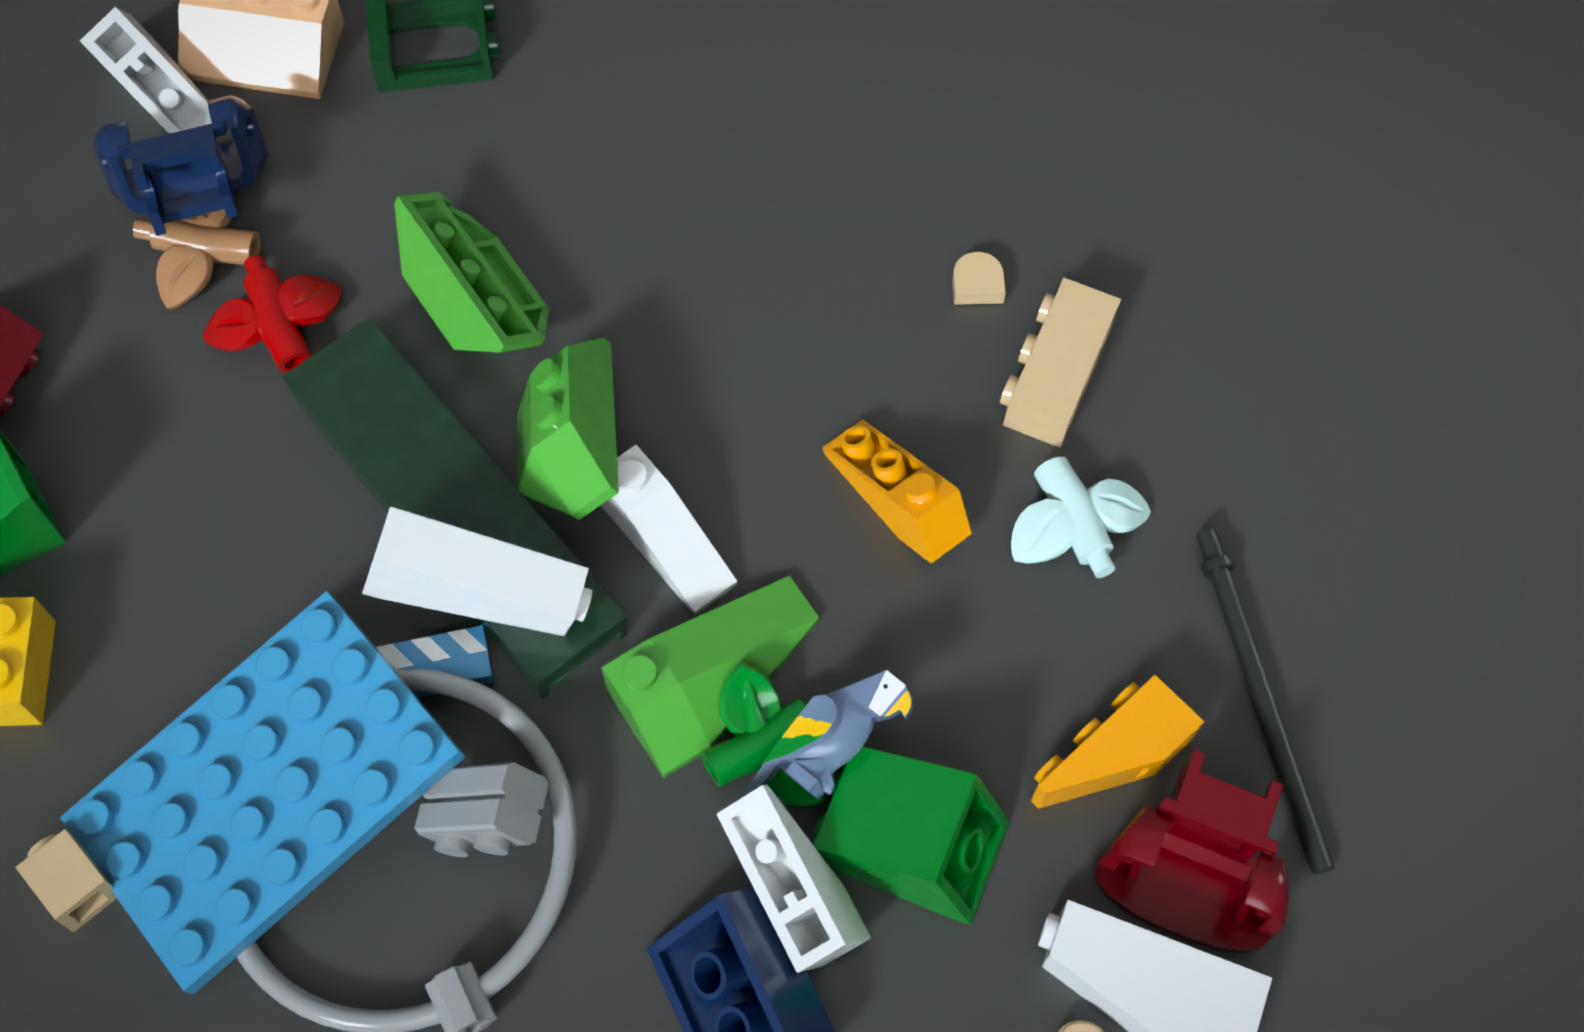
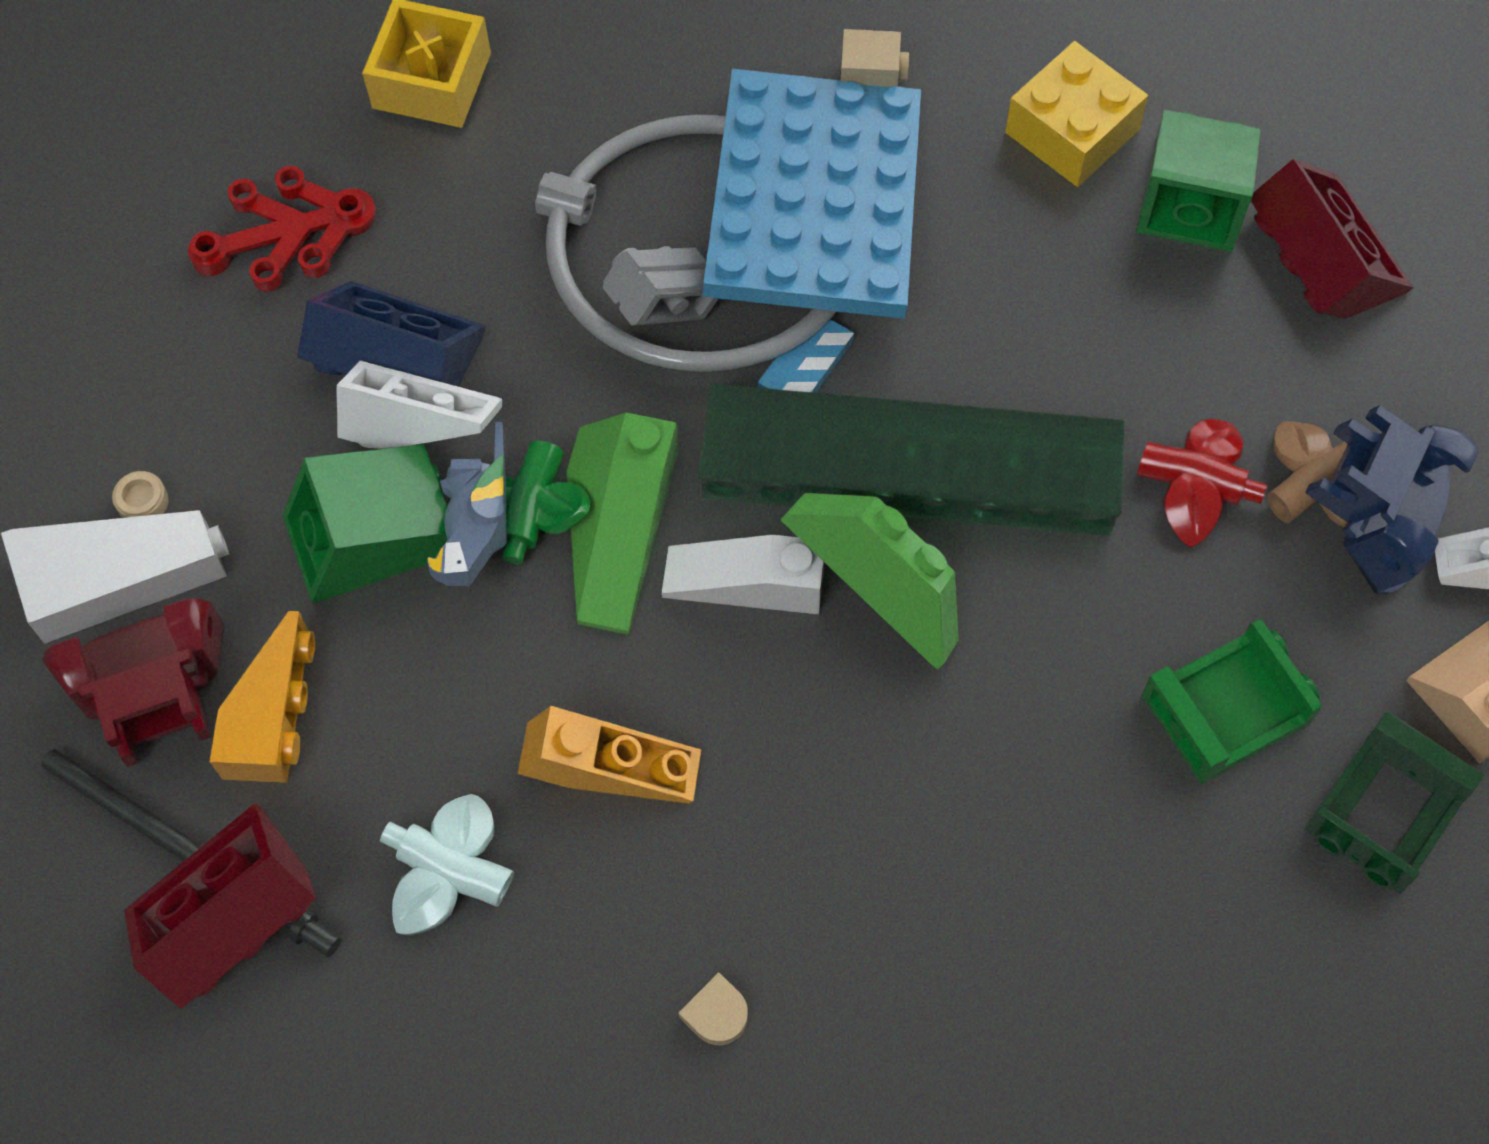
camera: 140 degrees right, 0 degrees up
white slope [362,506,592,636] -> none
bright green wedge [394,192,549,353] -> none
tan brick [1000,277,1121,448] -> none
none -> dark red slope [124,802,316,1009]
none -> green panel [1142,618,1322,785]

